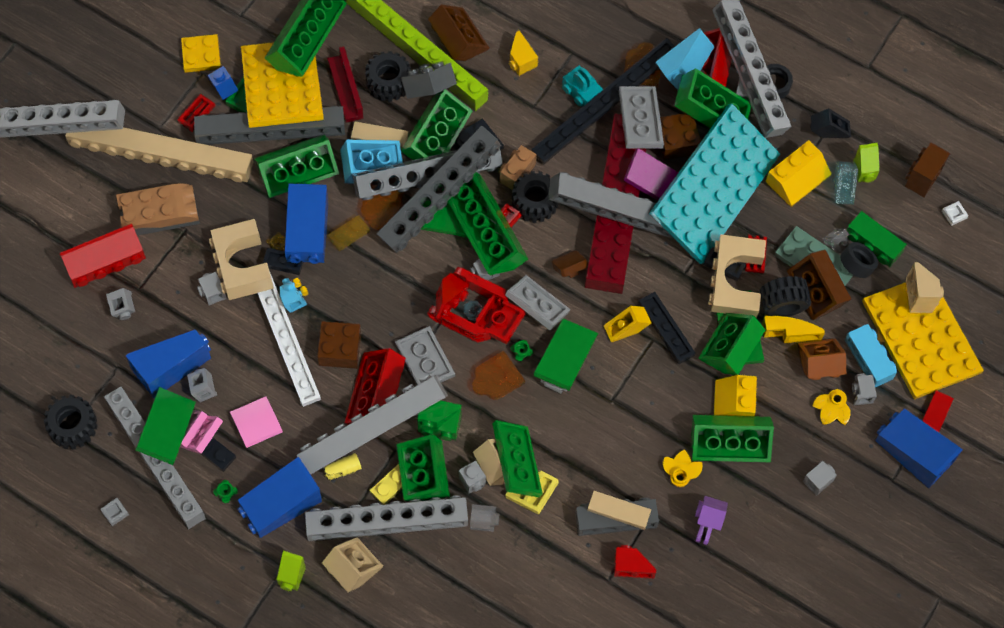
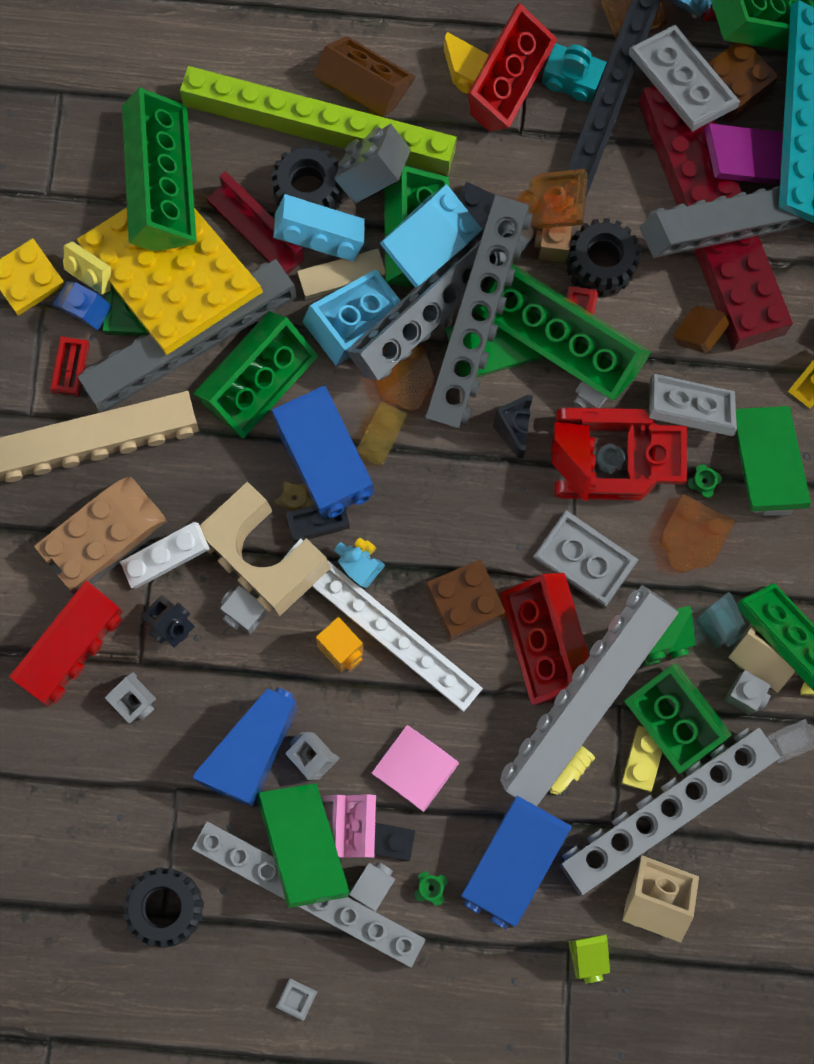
camera: 30 degrees left, 10 degrees up
none -> light yellow plate [63,242,111,295]
none -> white plate [120,522,210,589]
none -> black brick [141,595,195,648]
none -> medium azure brick [273,194,364,262]
none -> light orange brick [316,617,363,673]
none -> light grey brick [349,861,395,912]
none -> medium azure slope [380,184,482,288]
none -> red slope [467,3,557,132]
none -> black slope [493,395,533,458]
none -> clear orange plate [517,169,588,229]
none -> clear light blue slope [695,592,746,648]

